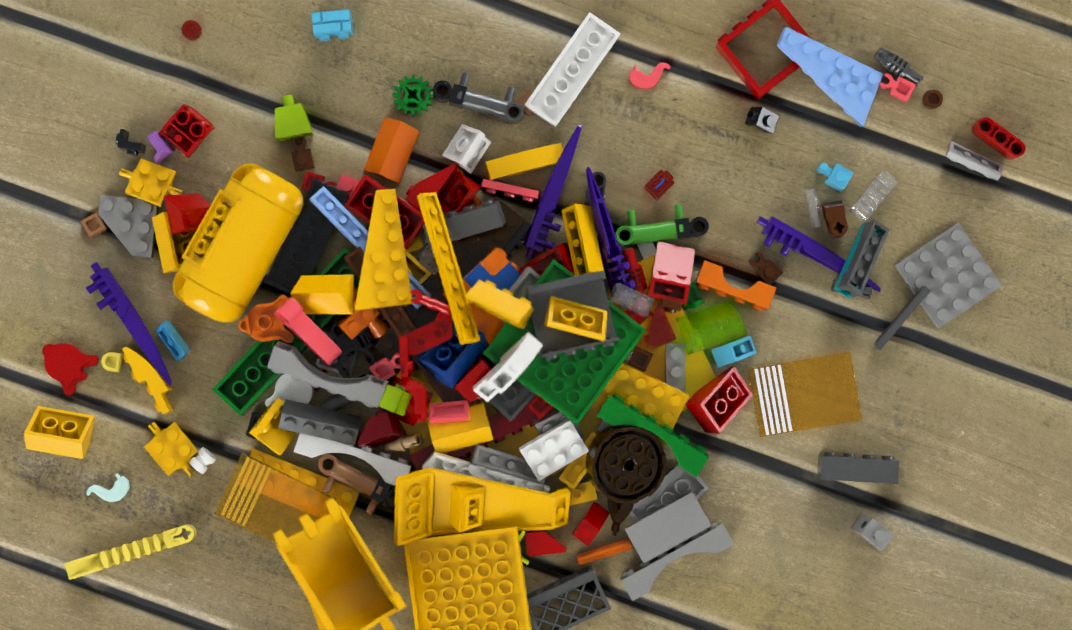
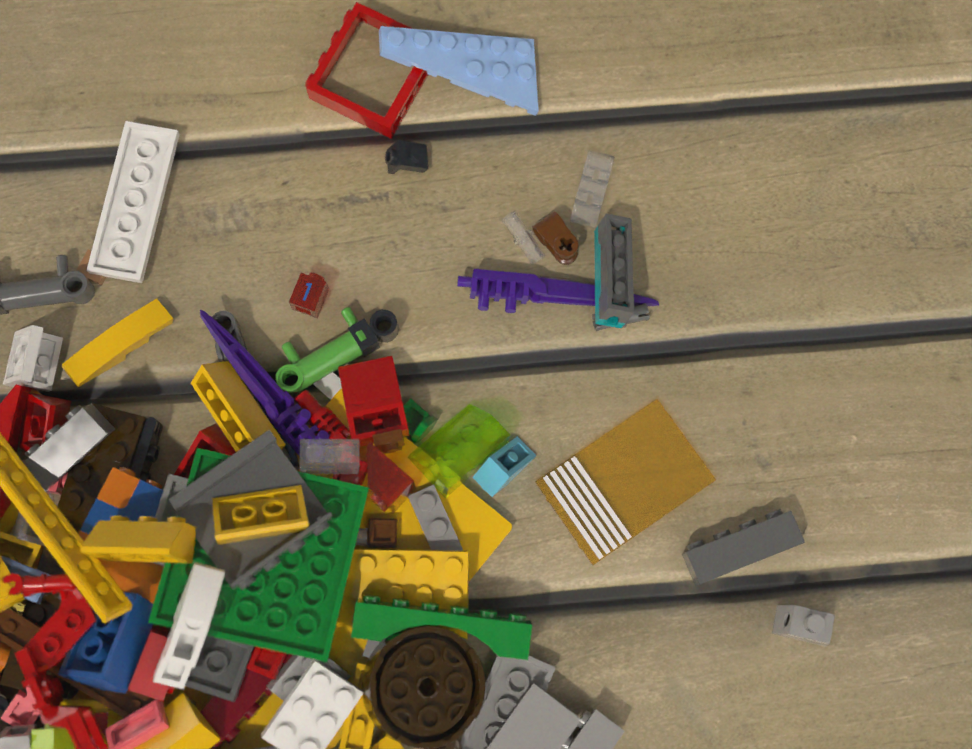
camera: 20 degrees left, 10 degrees down
coral plate [481,179,539,202] -> none
dark purple piece [524,125,582,259] -> none
coral piece [629,62,670,90] -> none
red slope [685,366,753,434] -> none
orange arch [695,260,776,312] -> none
reddish brown plate [748,252,783,285] -> none
medium azure brick [816,163,854,192] -> none
dark grey hinge [874,47,924,87] -> none
dark grey tile [874,286,931,350] -> none
coral plate [879,73,916,103] -> none
light grey plate [894,223,1002,329] -> none
reddish brown tile [922,89,943,109] -> none
light grey plate [946,141,1003,181] -> none
red beam [972,117,1026,160] -> none

